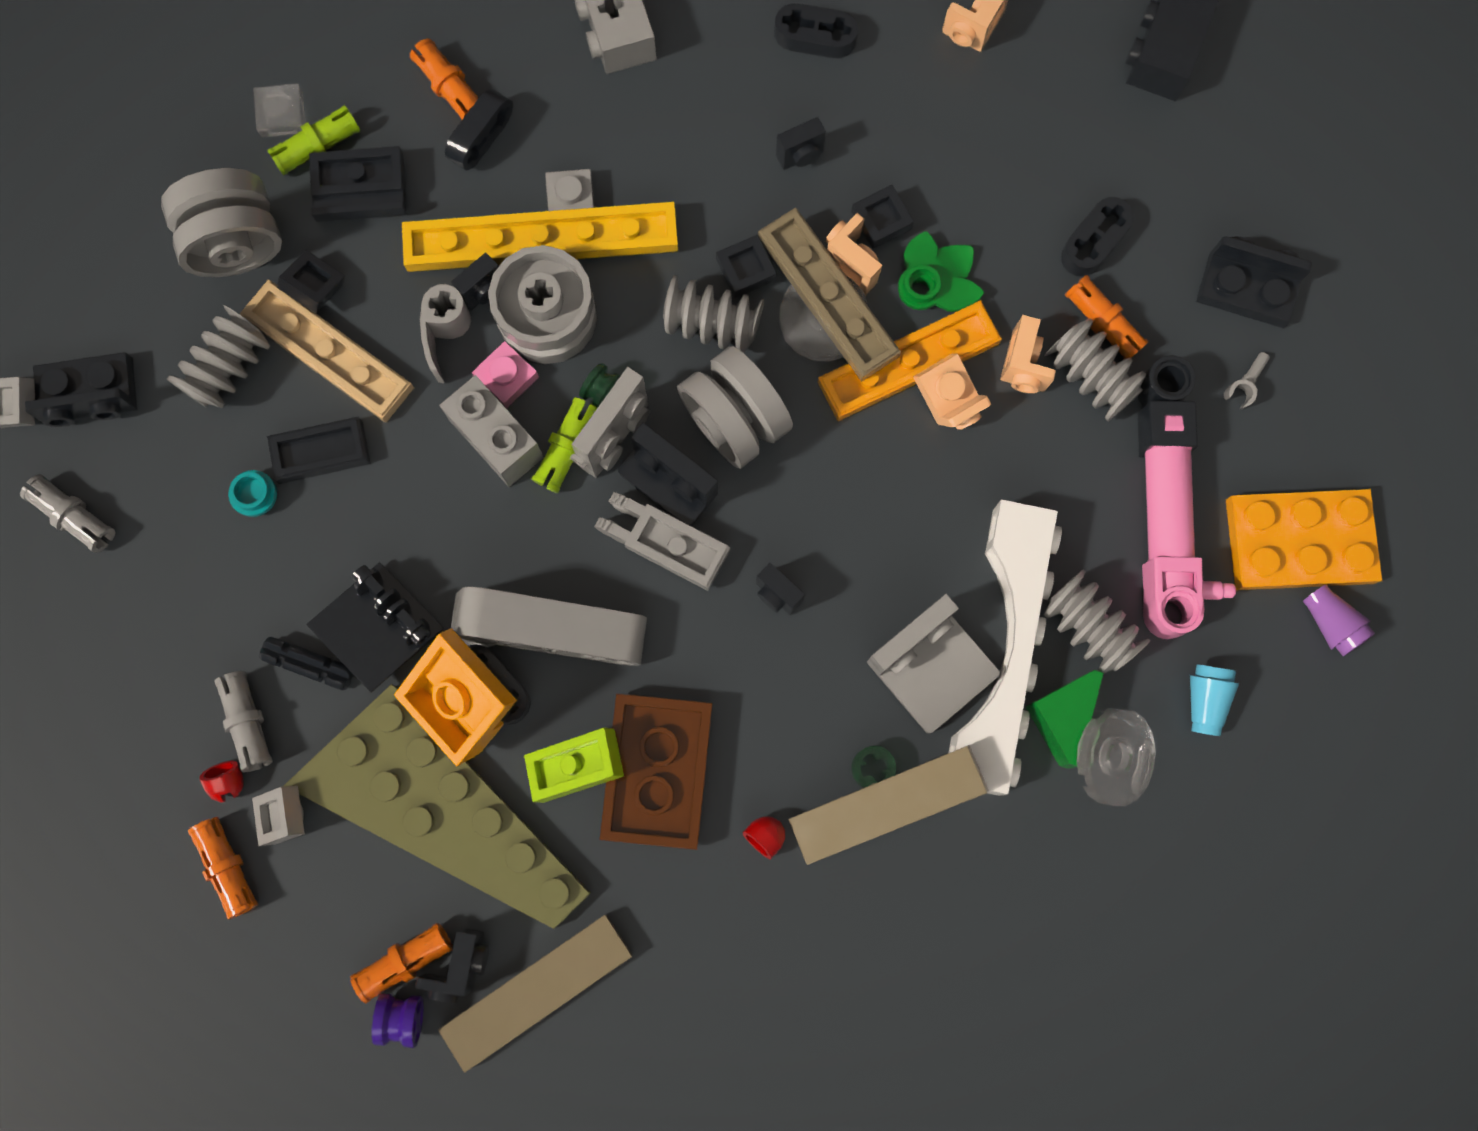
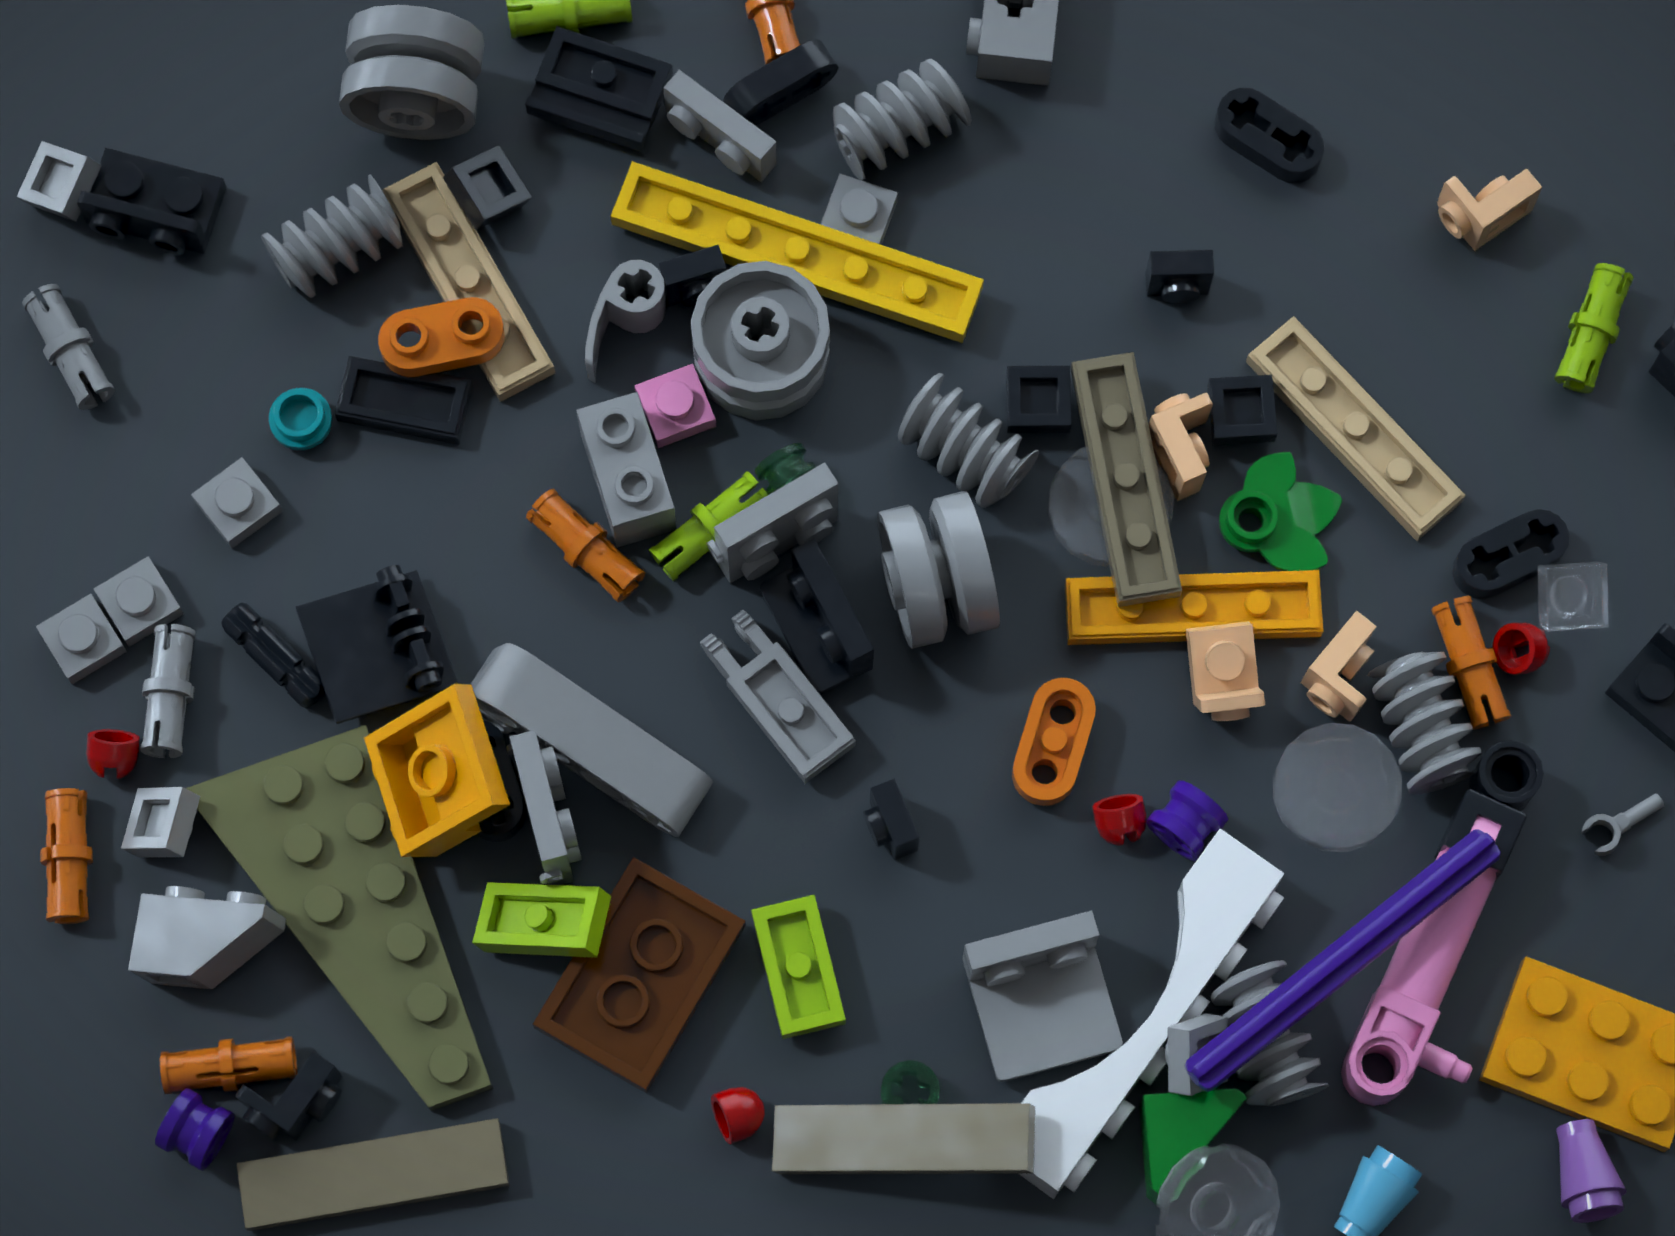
camera: 25 degrees right, 5 degrees down
none -> light grey plate [36,594,127,684]
none -> light grey plate [93,556,184,647]
none -> light grey slope [128,886,286,989]
none -> light grey plate [191,457,283,549]
none -> orange plate [378,297,505,377]
none -> light grey plate [506,730,582,885]
none -> orange pin [526,488,646,603]
none -> light grey plate [663,70,777,182]
none -> lime plate [751,894,846,1040]
none -> light grey piece [832,58,971,180]
none -> orange plate [1012,678,1096,806]
none -> red hinge [1092,794,1146,846]
none -> dark purple wheel [1146,780,1228,861]
none -> light grey plate [1165,1013,1228,1096]
none -> dark purple axle [1184,829,1501,1092]
none -> tan tile [1246,316,1466,541]
none -> clear tile [1273,723,1402,852]
none -> red hinge [1492,623,1550,674]
none -> clear plate [1538,561,1609,632]
none -> lime pin [1554,263,1634,393]

